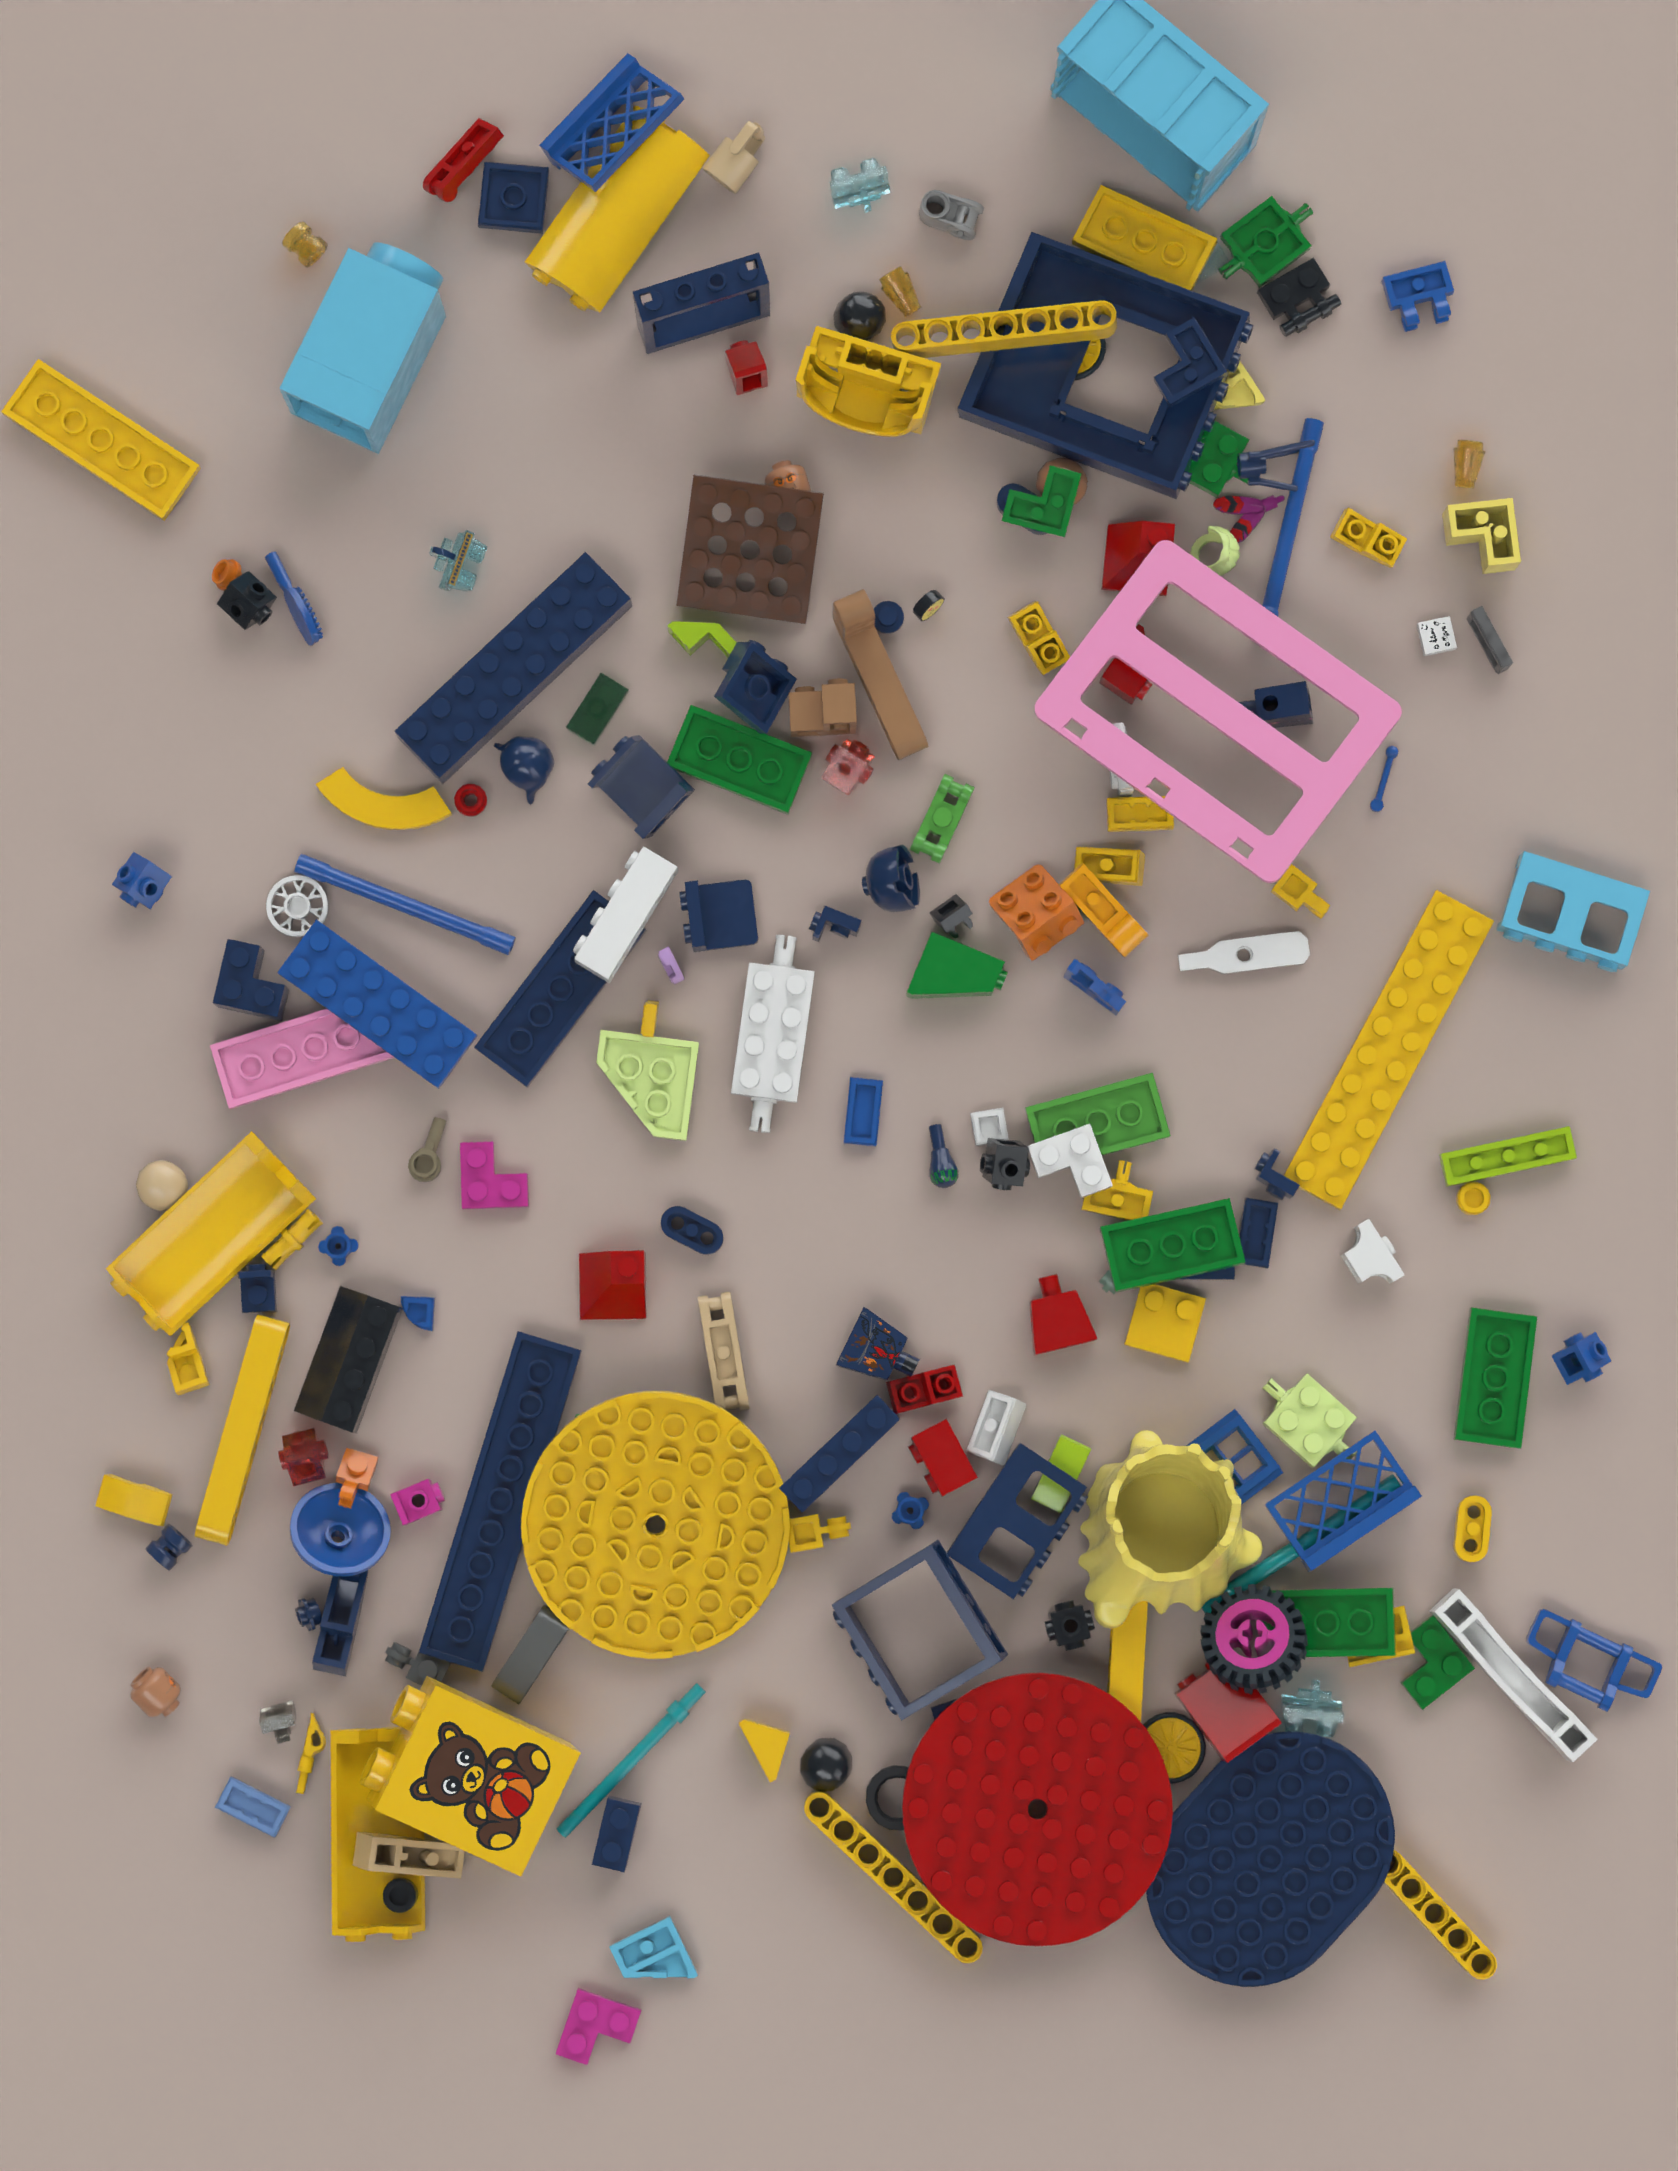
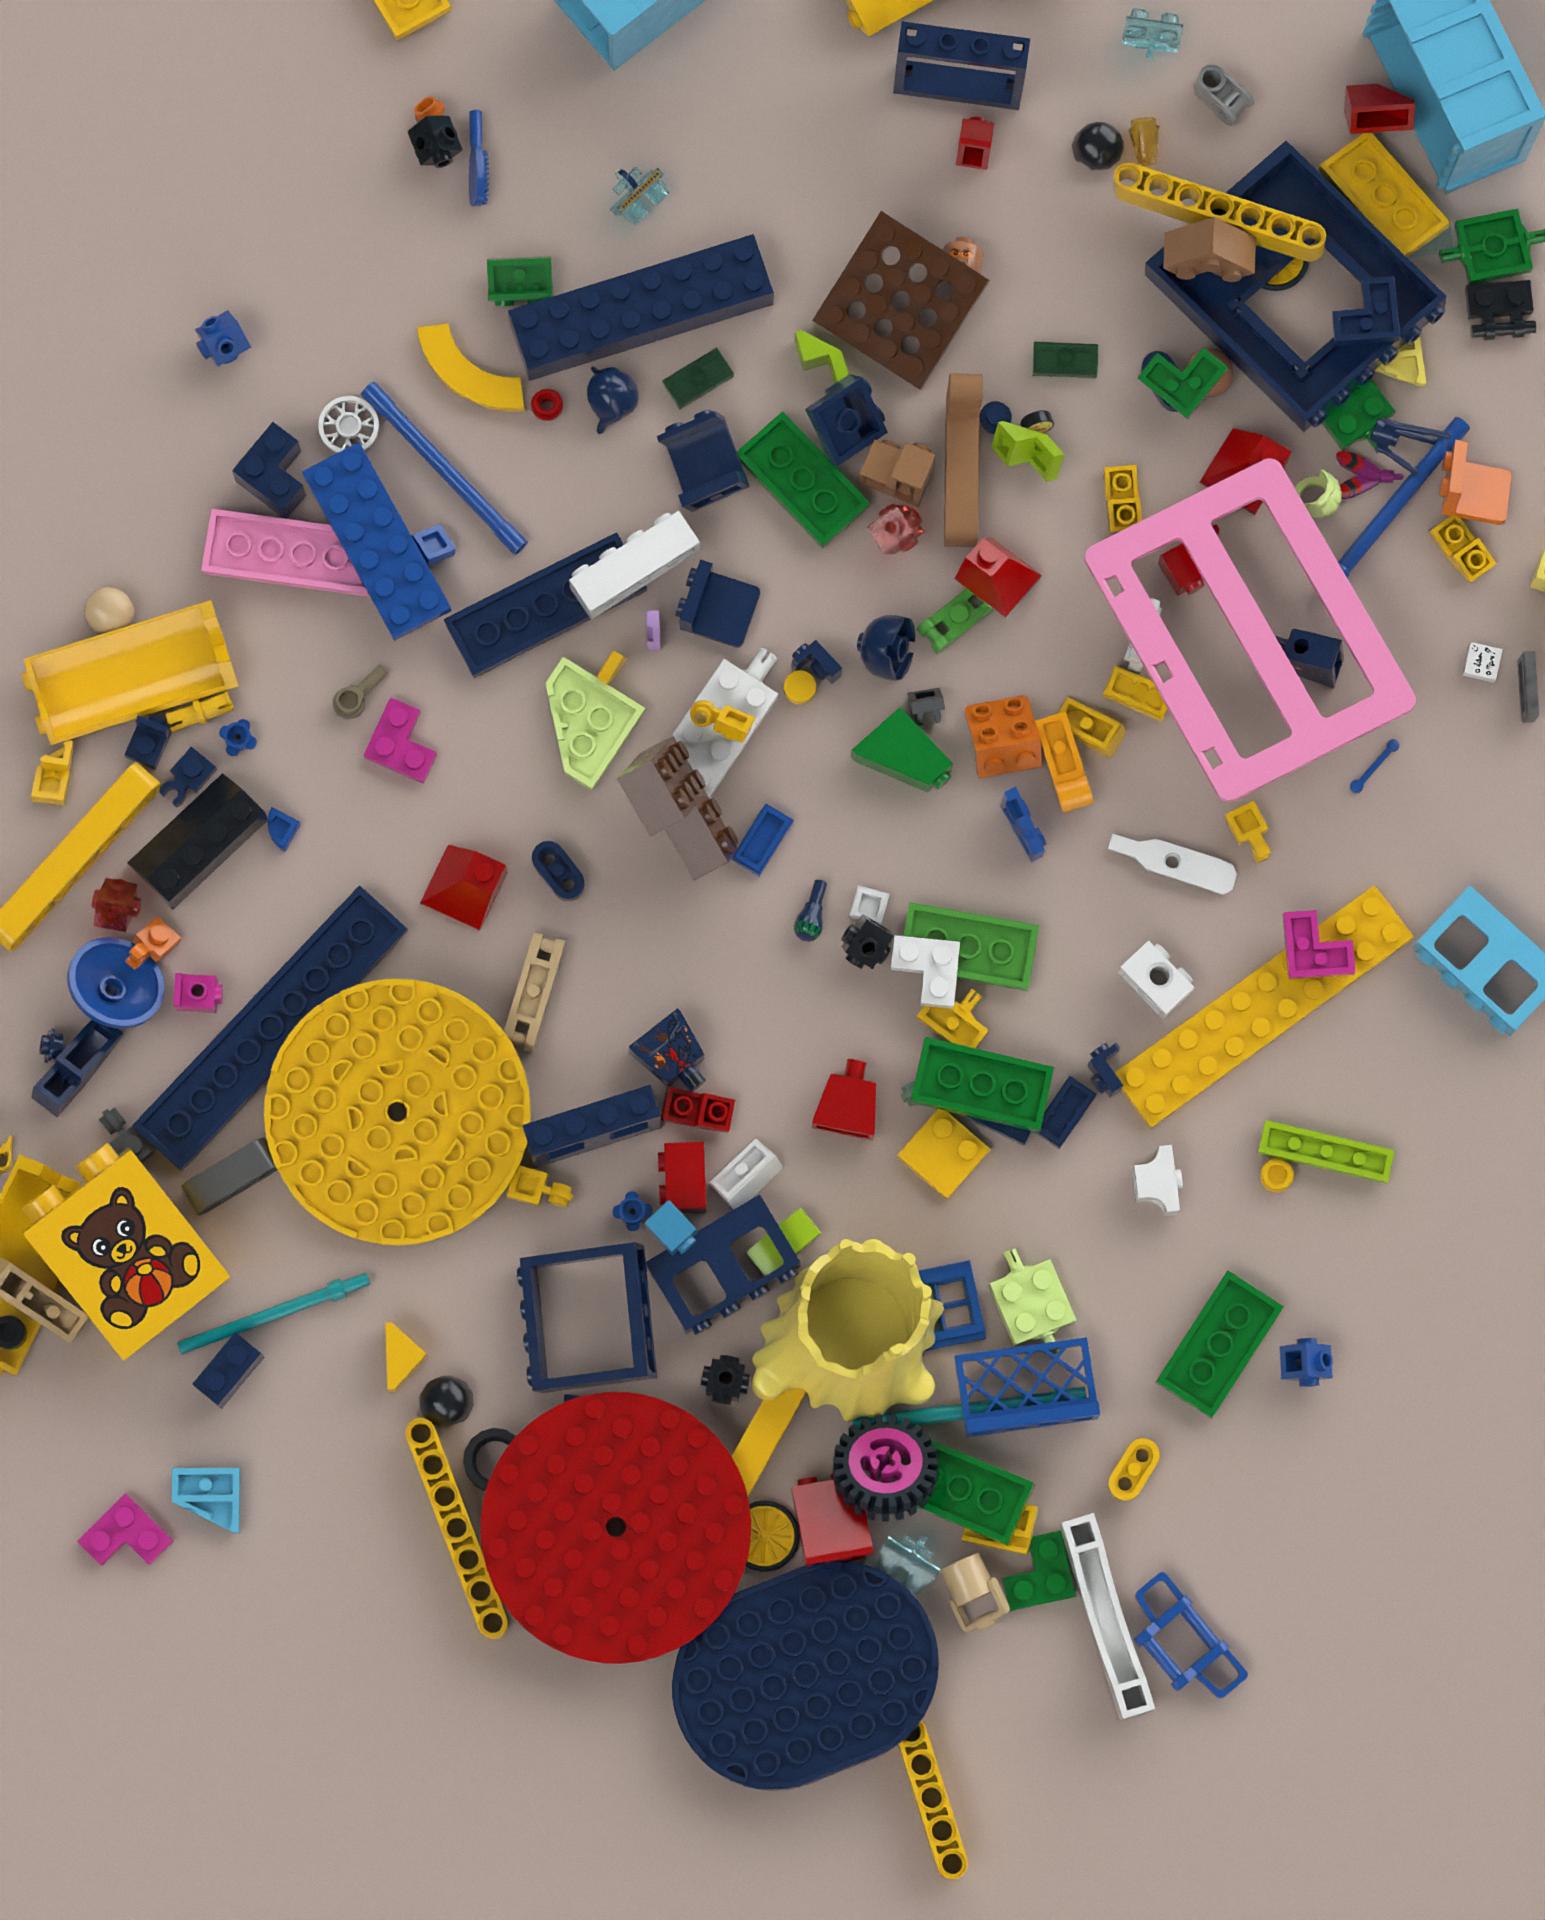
camera: 25 degrees right, 5 degrees down
yellow piece [795,325,941,437] -> none
none -> dark blue plate [159,747,217,808]
none -> plate [412,524,456,566]
none -> green bracket [487,256,553,306]
none -> piece [617,735,738,881]
none -> dark azure brick [644,1200,697,1256]
none -> yellow plate [690,700,756,743]
none -> yellow tile [784,670,816,705]
none -> tan piece [940,1552,1010,1632]
none -> red slope [954,537,1042,618]
none -> lime slope [991,421,1064,482]
none -> clear green plate [1032,342,1098,378]
none -> white brick [1118,940,1195,1020]
none -> medium nougat brick [1163,217,1256,282]
none -> dark pink plate [1282,910,1355,979]
none -> red slope [1344,84,1415,134]
none -> orange bracket [1439,440,1512,525]

